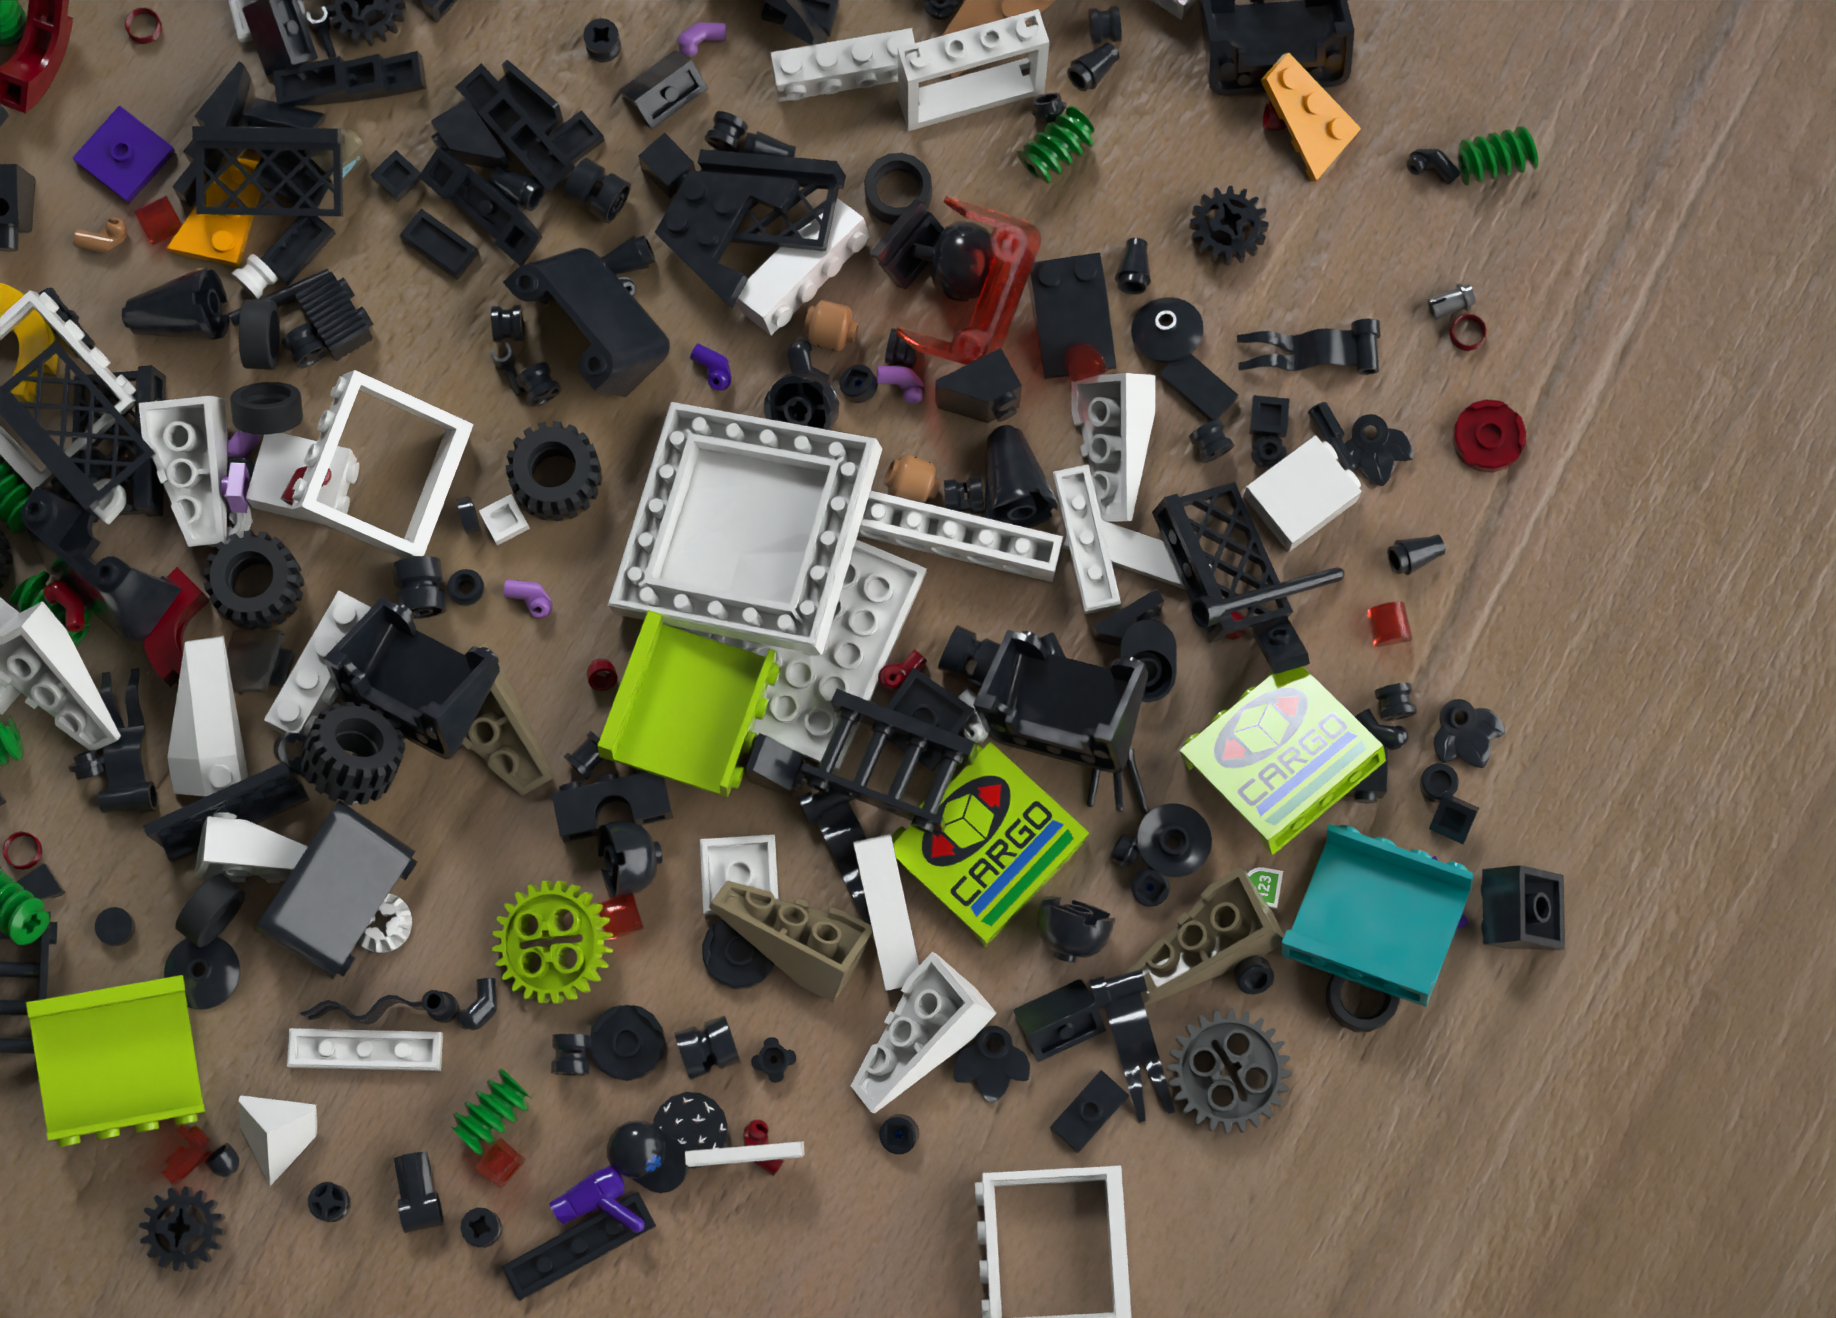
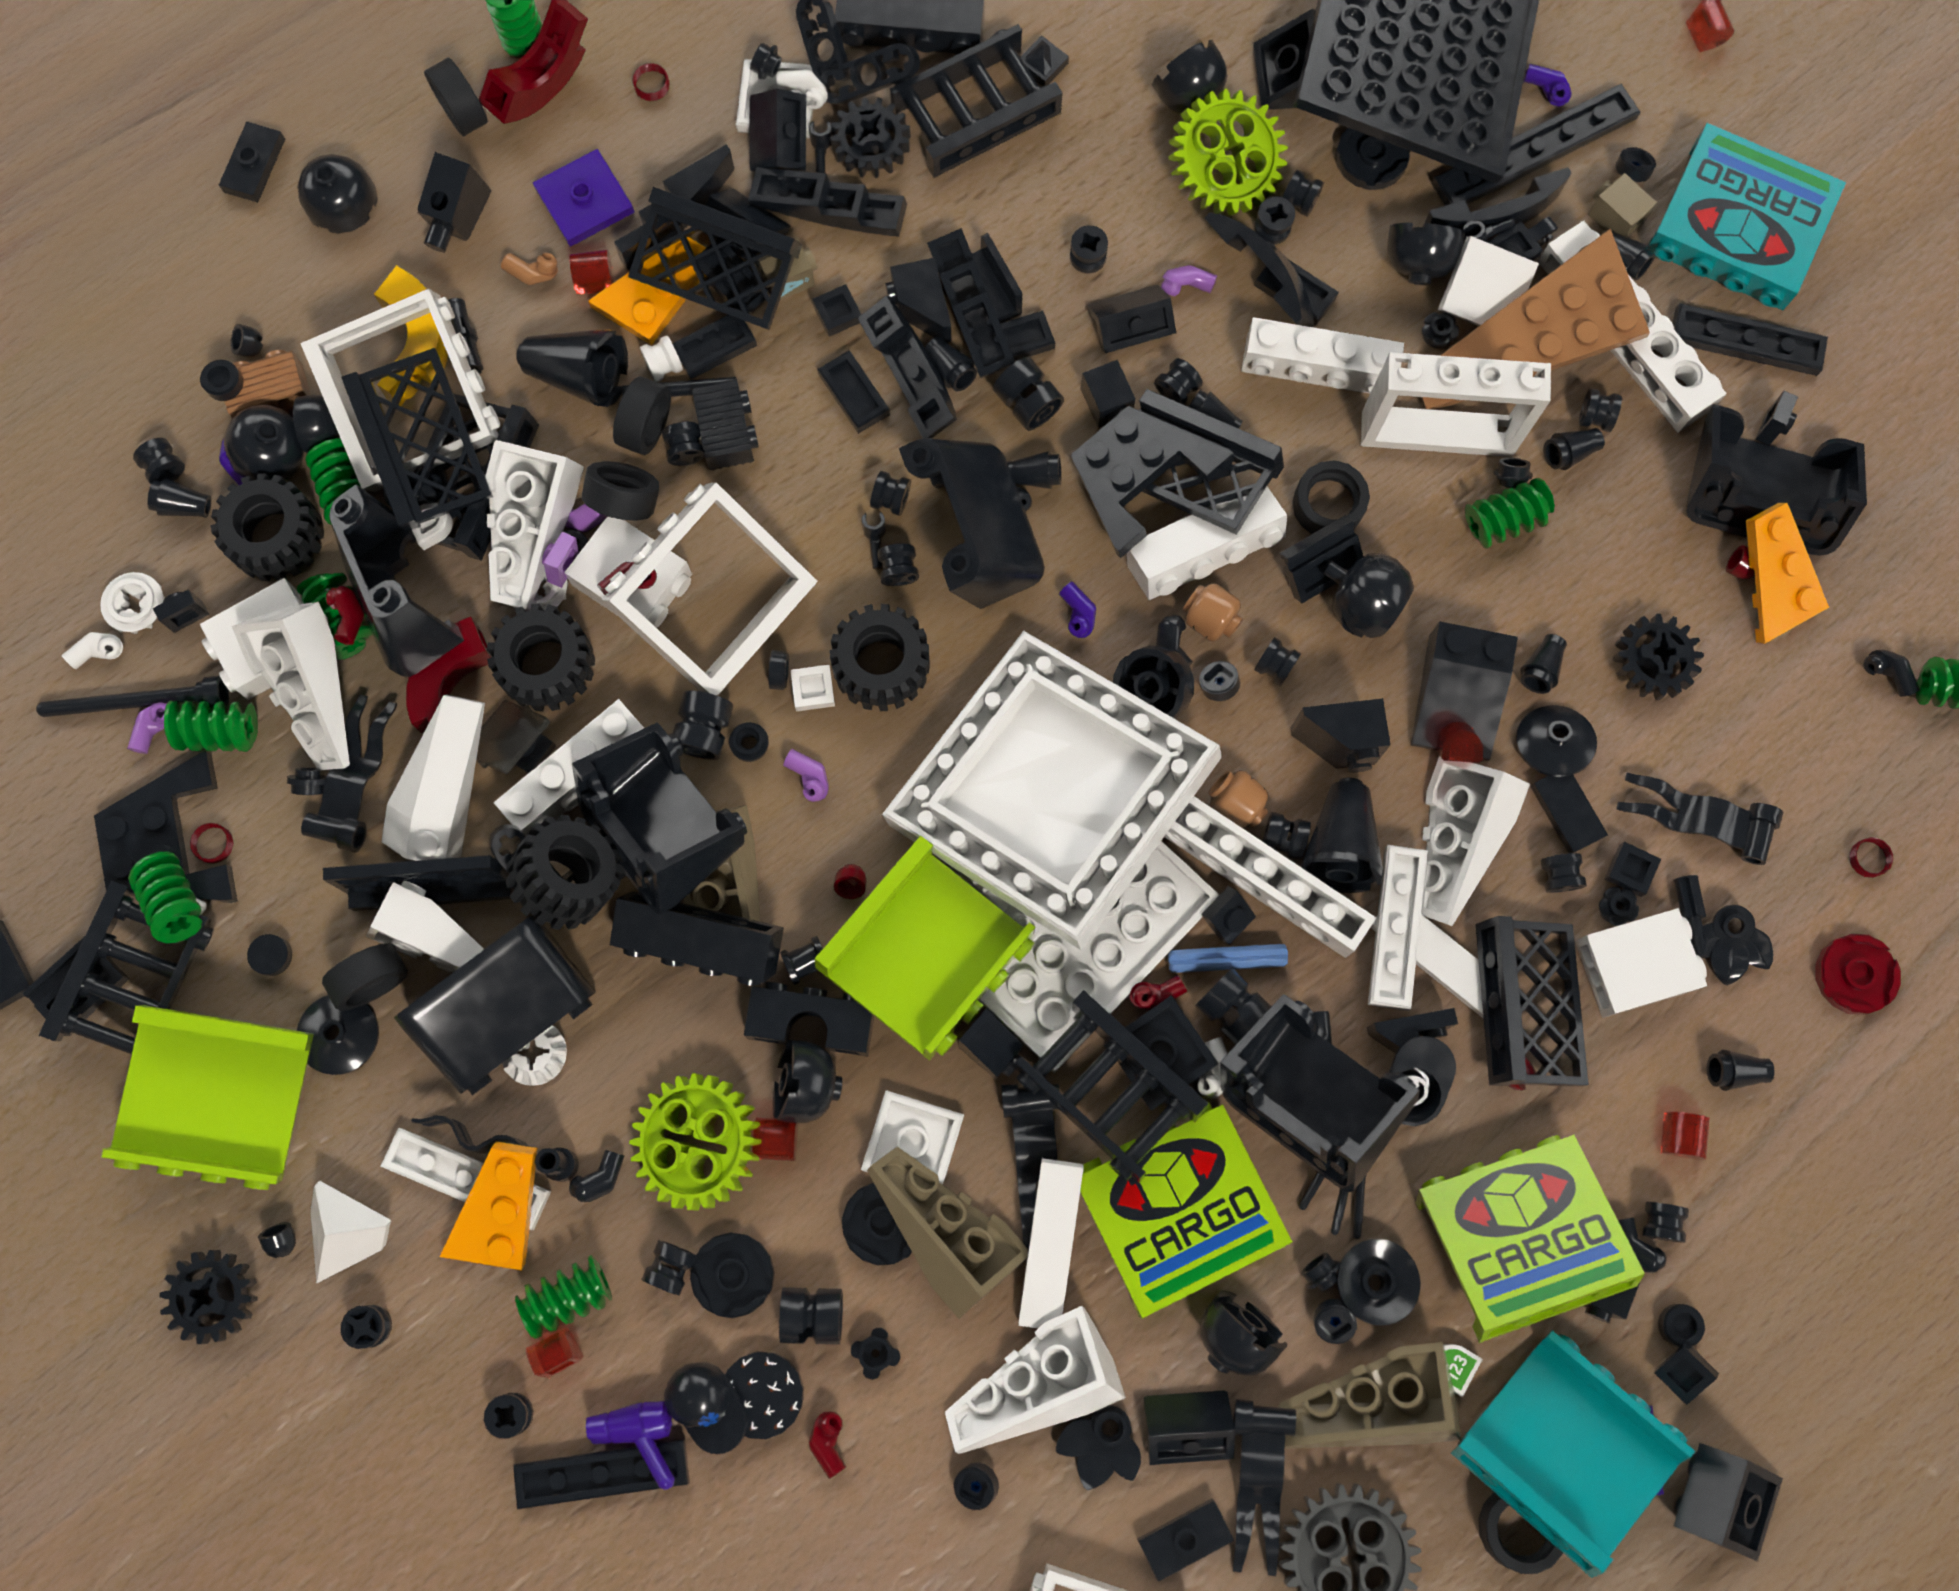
camera: 20 degrees right, 0 degrees up
clear red bracket [161,1124,212,1184] -> none
black piece [394,1151,444,1233] -> none
white tile [685,1142,805,1167] -> none
medium lavender arm [877,365,925,403] -> none
clear red windscreen [896,196,1041,365] -> none
black piece [1191,567,1345,628] -> none
black tile [1234,956,1274,995] -> none
black plate [1252,617,1310,674] -> none
flat silver pin [1427,283,1476,320] -> none
black plate [1433,699,1505,768] -> none
none -> light orange wing [440,1142,537,1270]
none -> black brick [609,891,784,986]
none -> medium blue axle [1168,944,1288,973]
none -> black plate [1201,886,1256,945]

